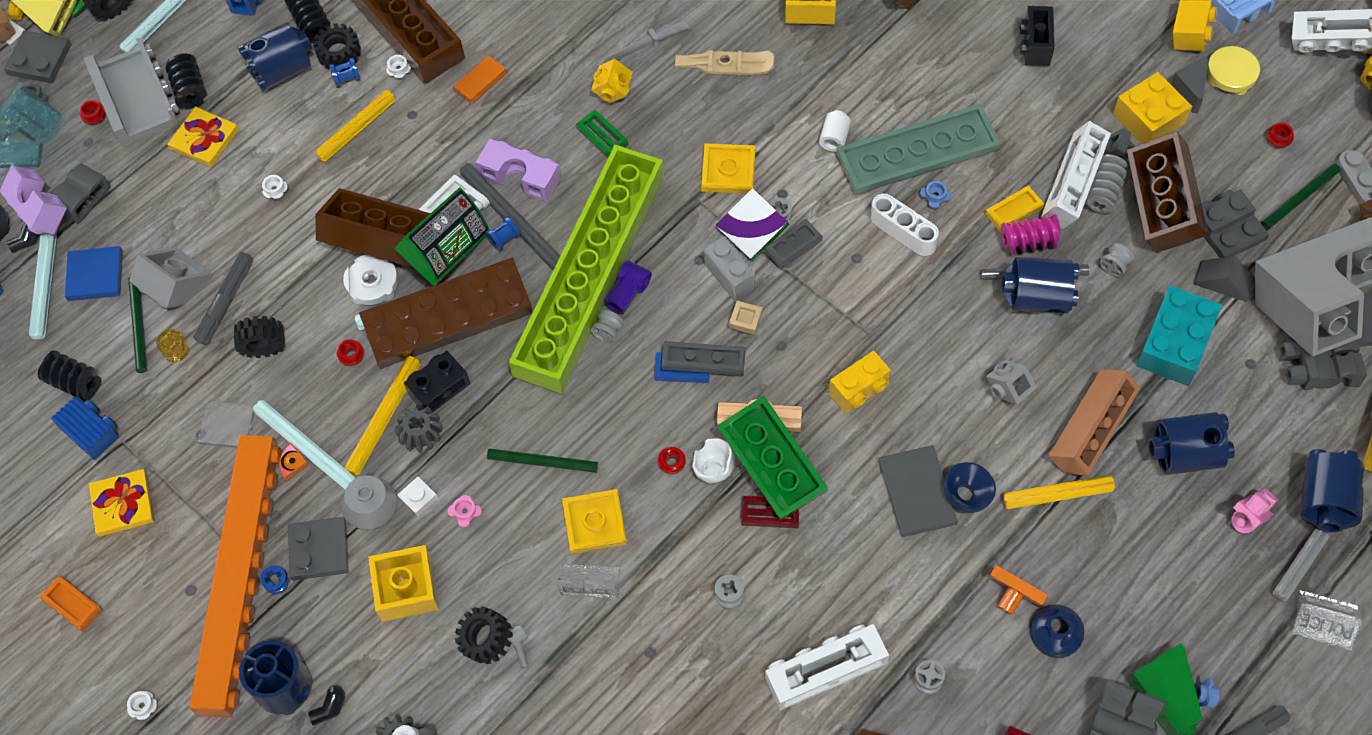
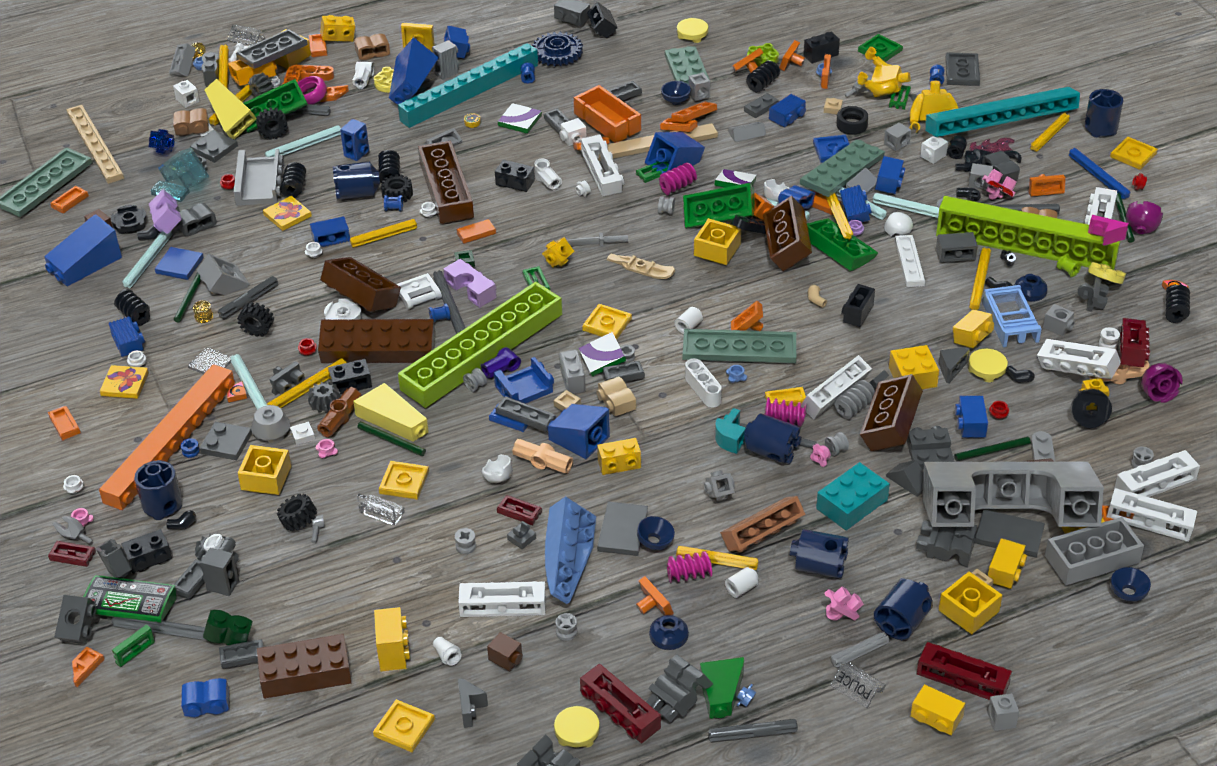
camera: 20 degrees right, 20 degrees down
slope [394,187,489,286] -> none
red plate [658,447,686,474] -> none
green slope [717,395,828,520] -> none
none -> white plate [127,350,146,367]
none -> dark grey hips [269,361,305,395]
none -> blue brick [310,216,350,247]
none -> dark orange piece [317,387,362,438]
none -> light yellow slope [353,383,428,442]
none -> plate [454,250,475,267]
none -> blue panel [494,357,554,404]
none -> dark grey tile [507,521,536,549]
none -> medium blue wedge [545,496,596,604]
none -> blue slope [548,404,610,459]
none -> tan brick [597,376,636,417]
none -> dark pink piece [667,551,712,583]
none -> teal brick [715,408,746,454]
none -> white brick [725,567,758,598]
none -> orange tile [731,301,763,331]
none -> tan arm [808,285,827,308]
none -> bright pink plate [810,444,831,467]
none -> blue brick [955,396,988,437]
none -> black arm [1005,366,1035,383]

